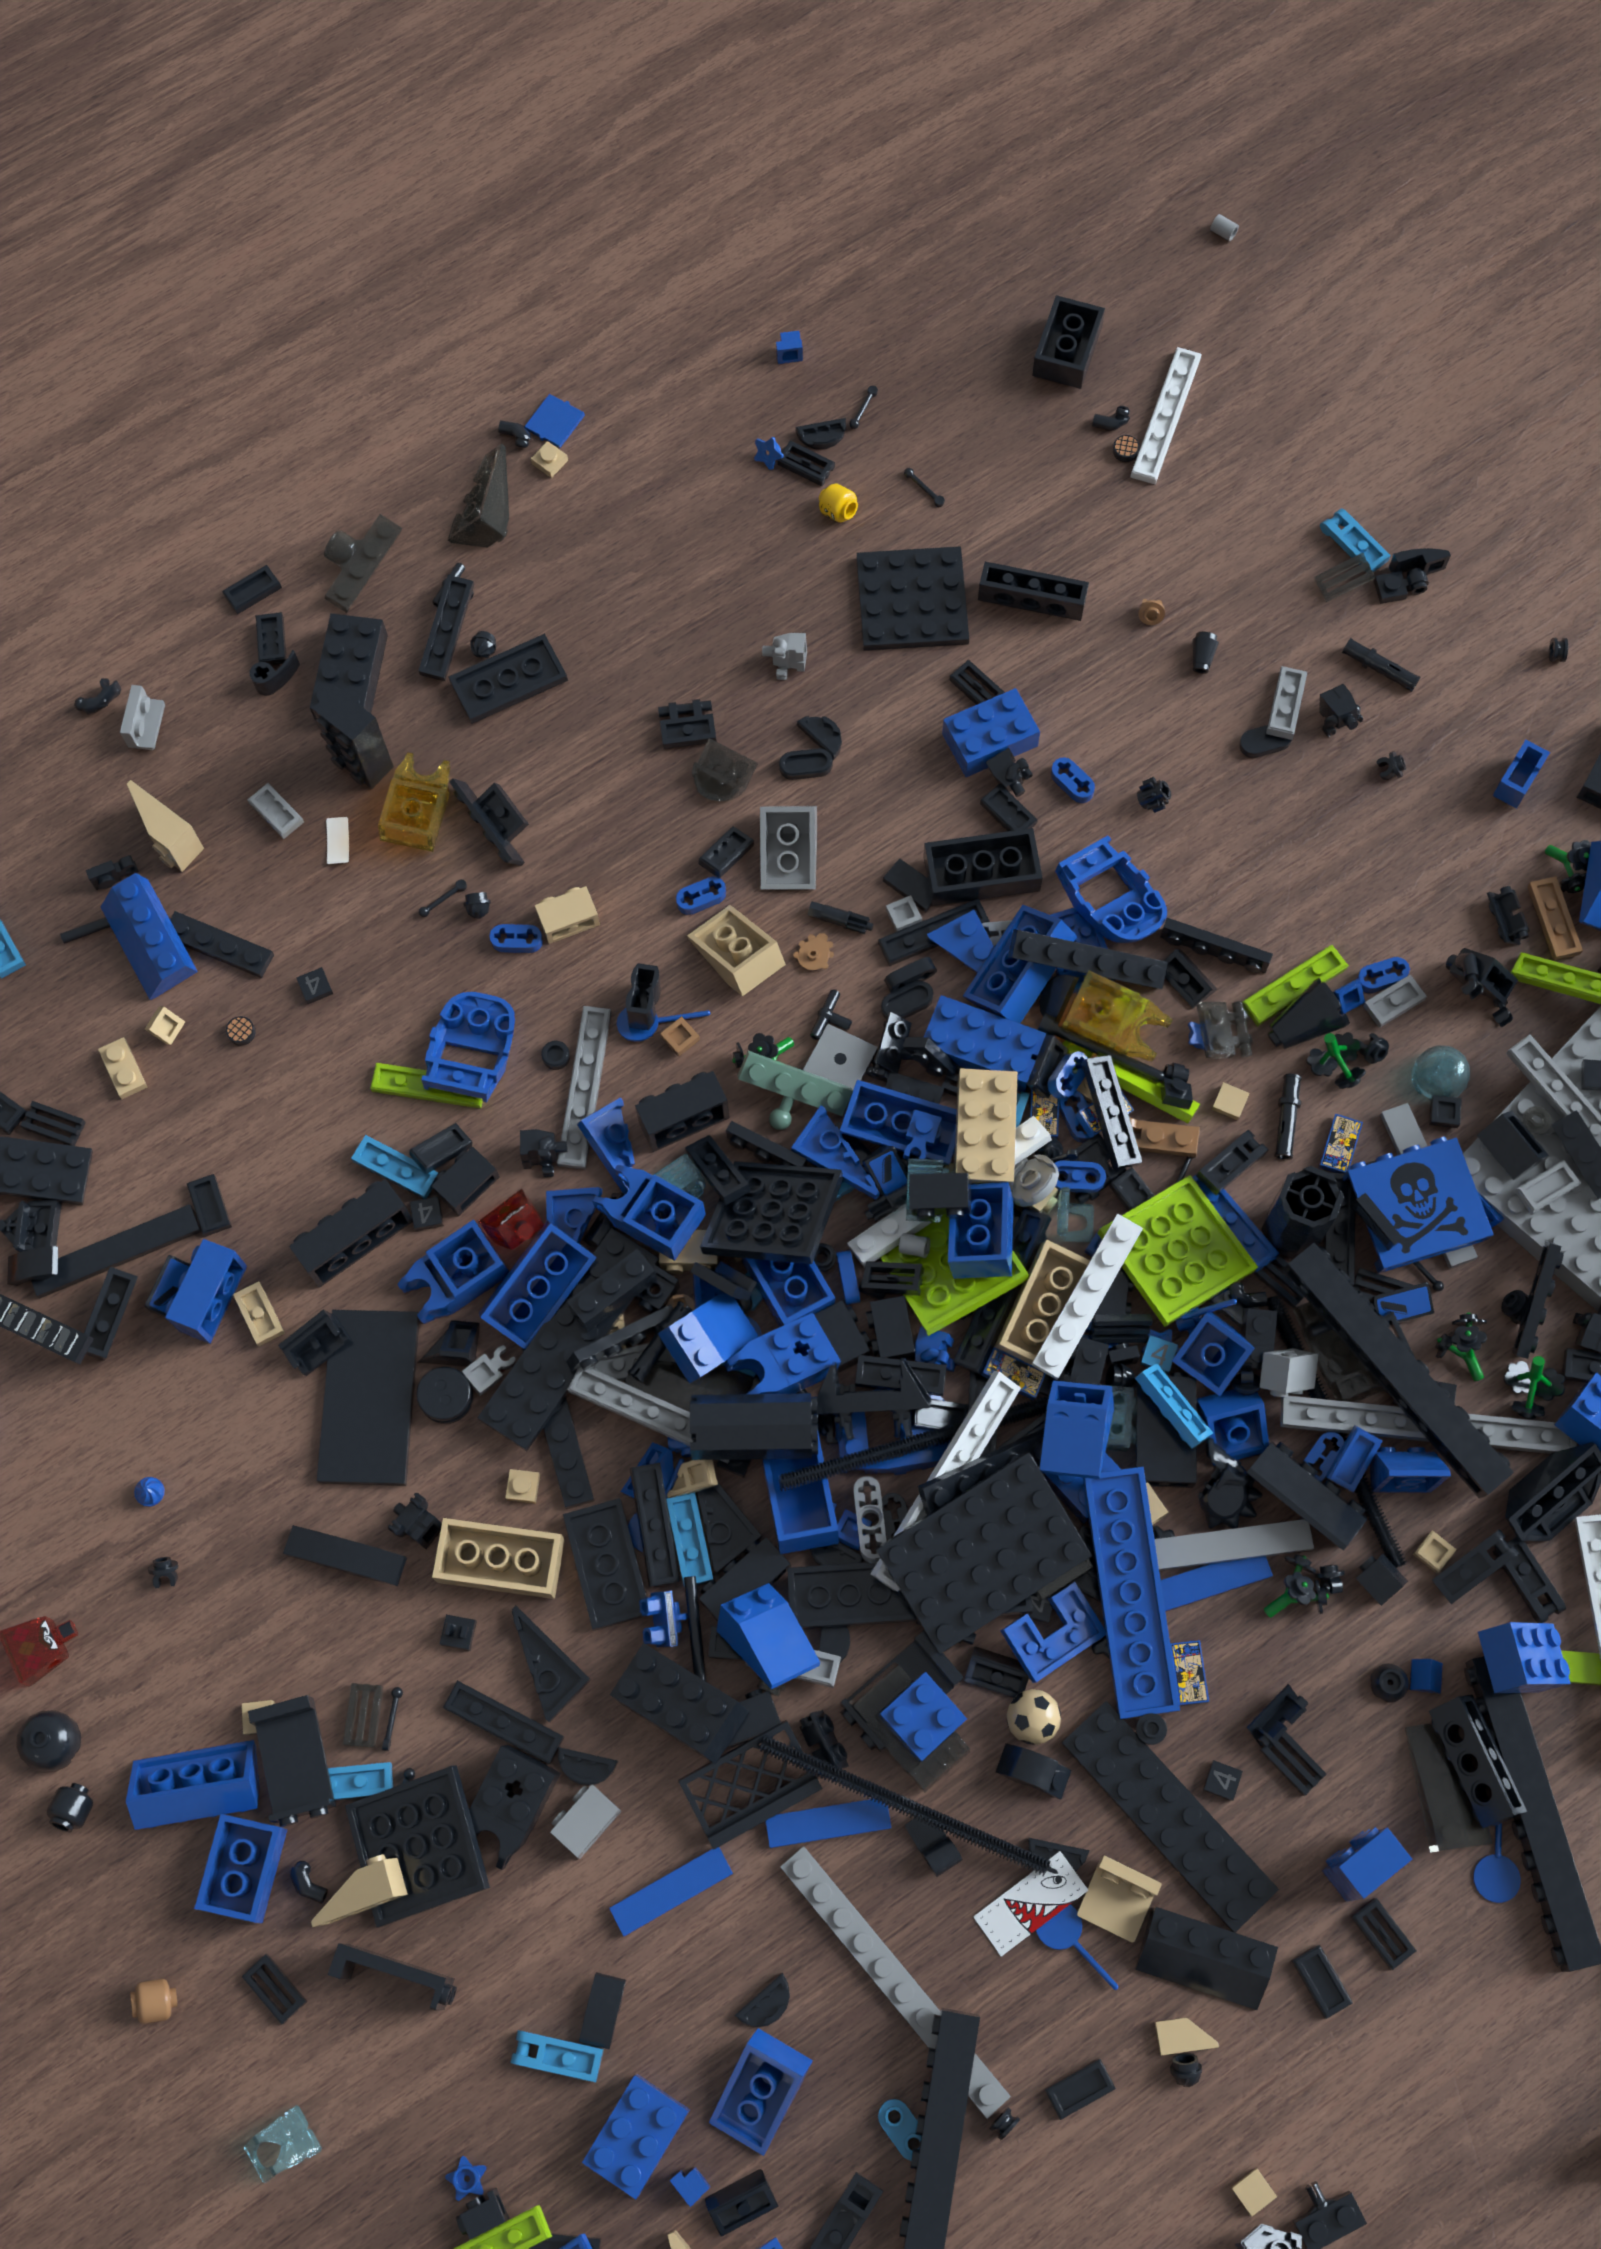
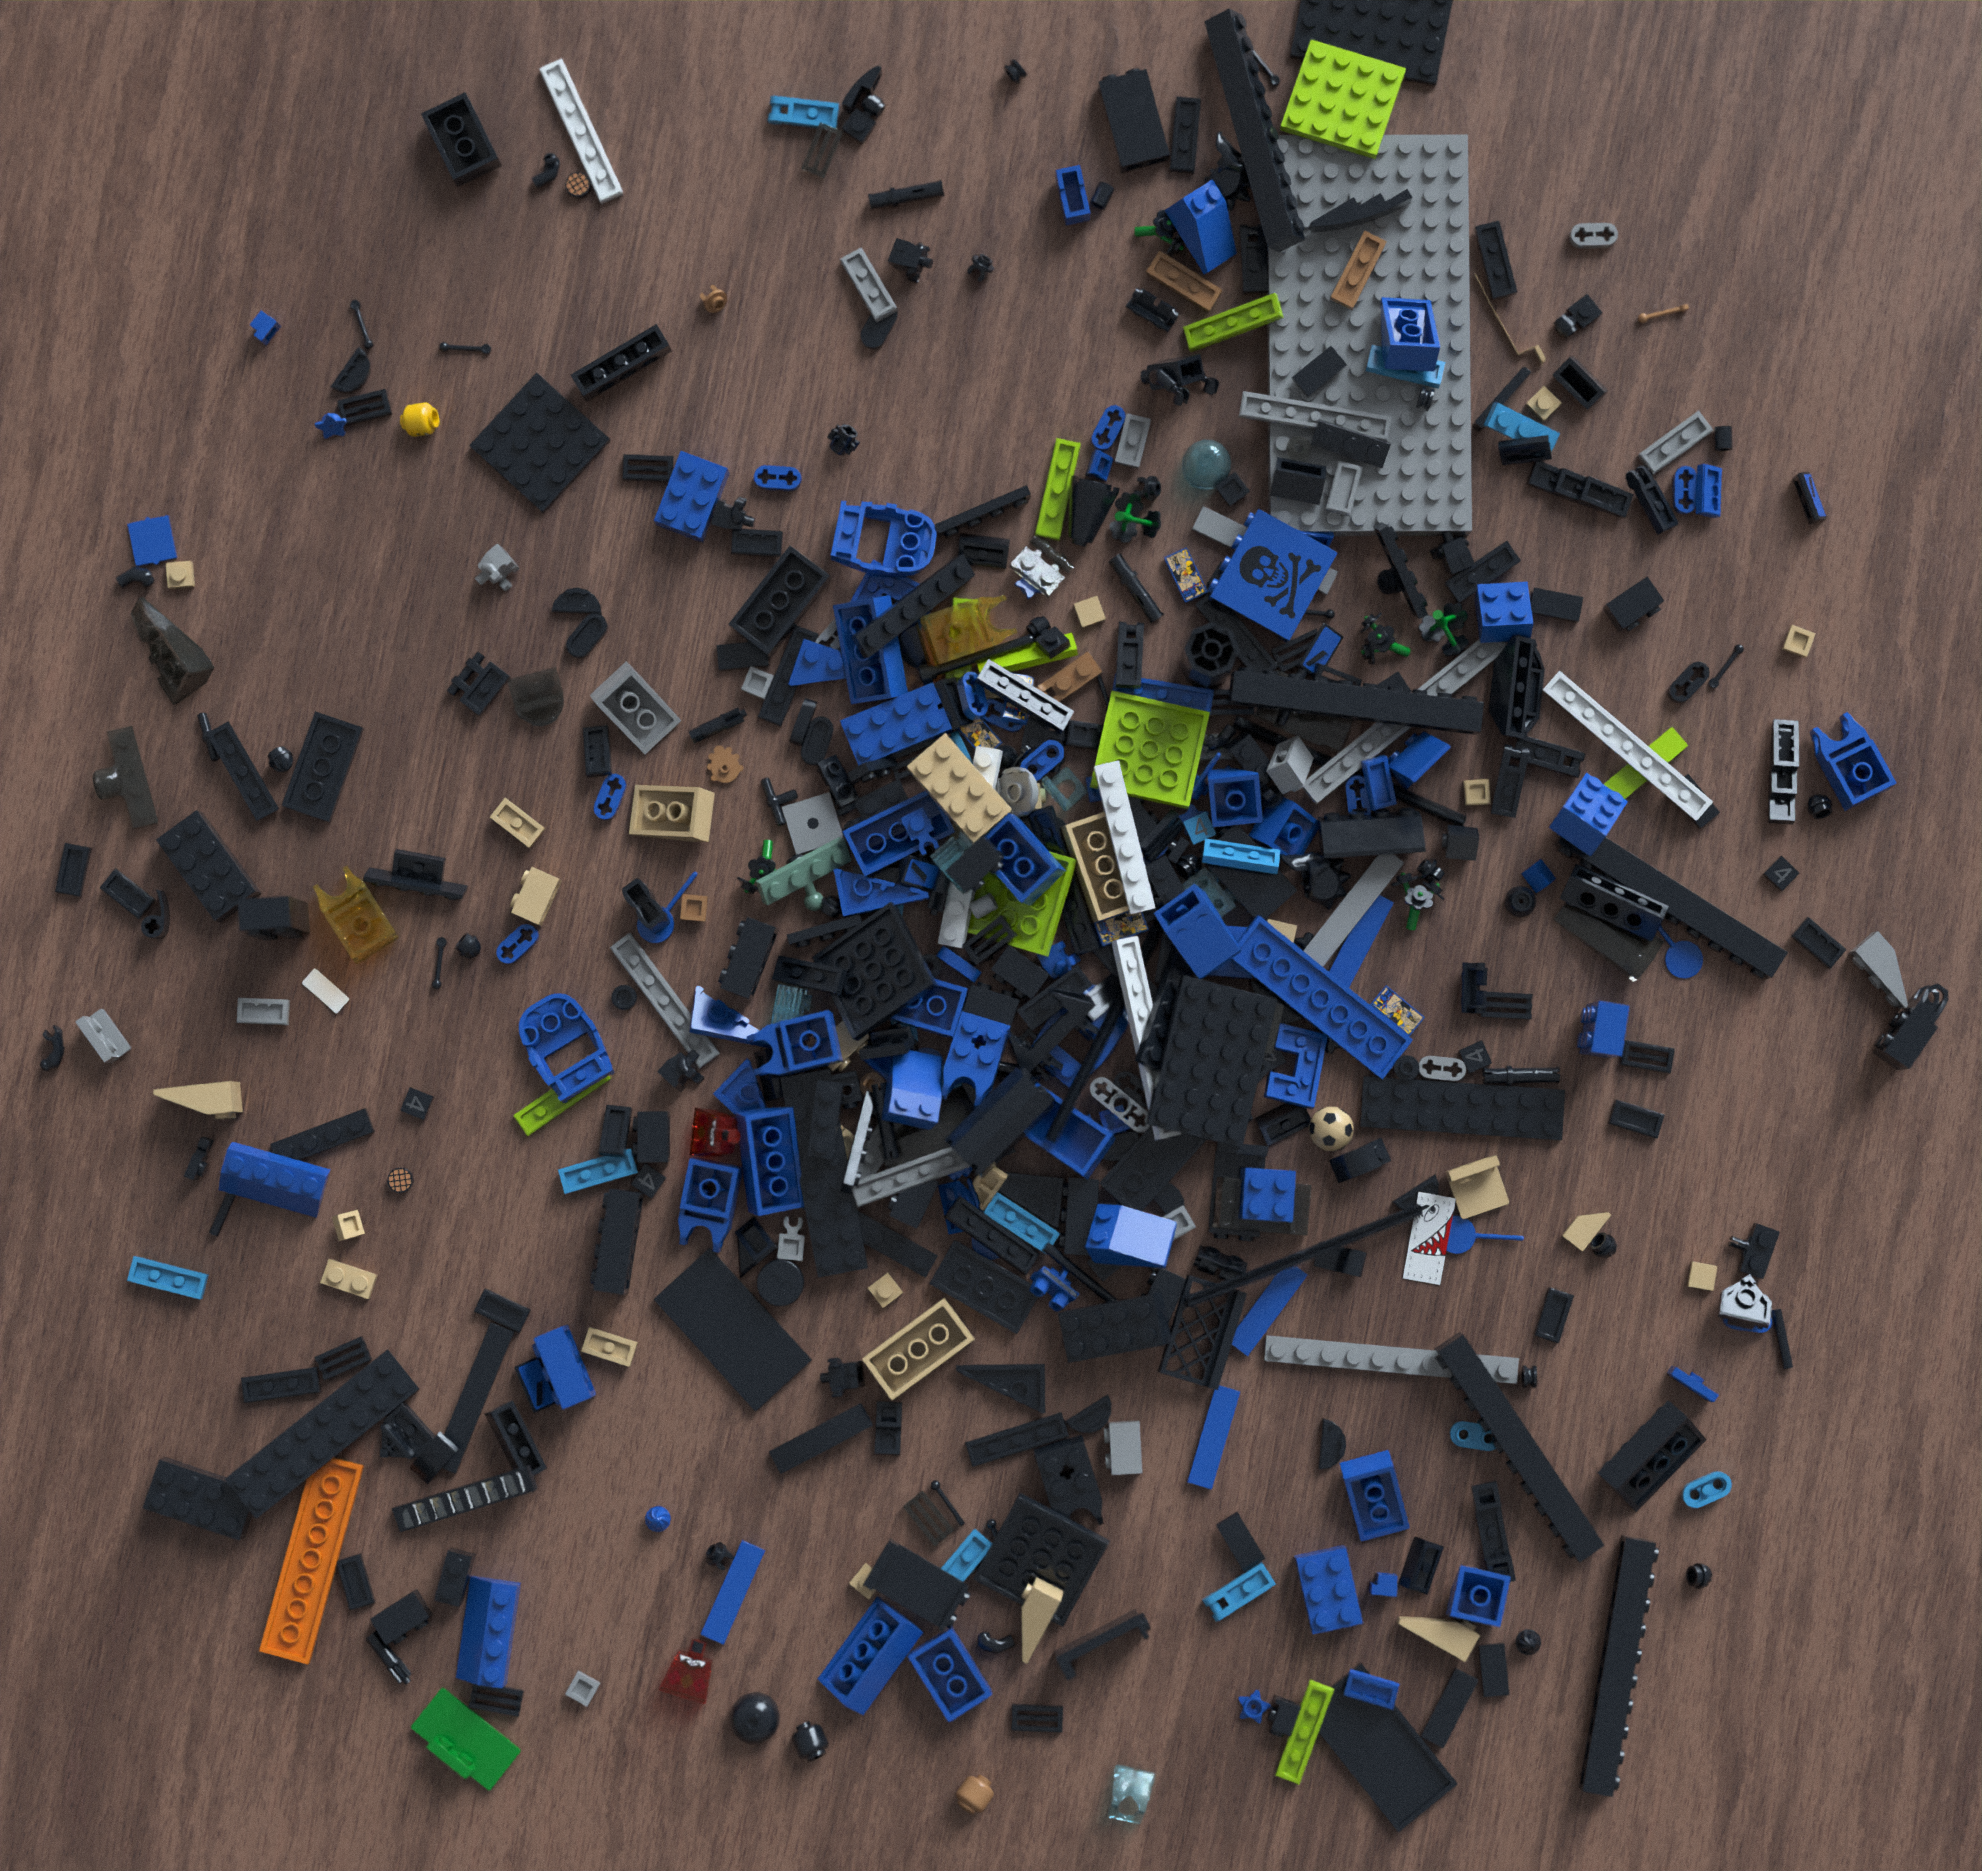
camera: 45 degrees left, 15 degrees up
black hinge [278,1309,352,1376] -> none
black tile [440,1614,477,1651] -> none
black slope [1135,1907,1278,2010] -> none
black cone [1192,631,1219,674] -> none
black tile [1351,1193,1403,1251] -> none
none -> tan plate [490,798,546,849]
none -> blue tile [701,1540,765,1645]
none -> black plate [820,896,842,918]
none -> black slope [875,1401,902,1456]
none -> black slope [887,1180,939,1229]
none -> black hinge [1090,181,1115,210]
none -> light grey beam [1418,1056,1466,1081]
none -> black pin [1482,1065,1560,1086]

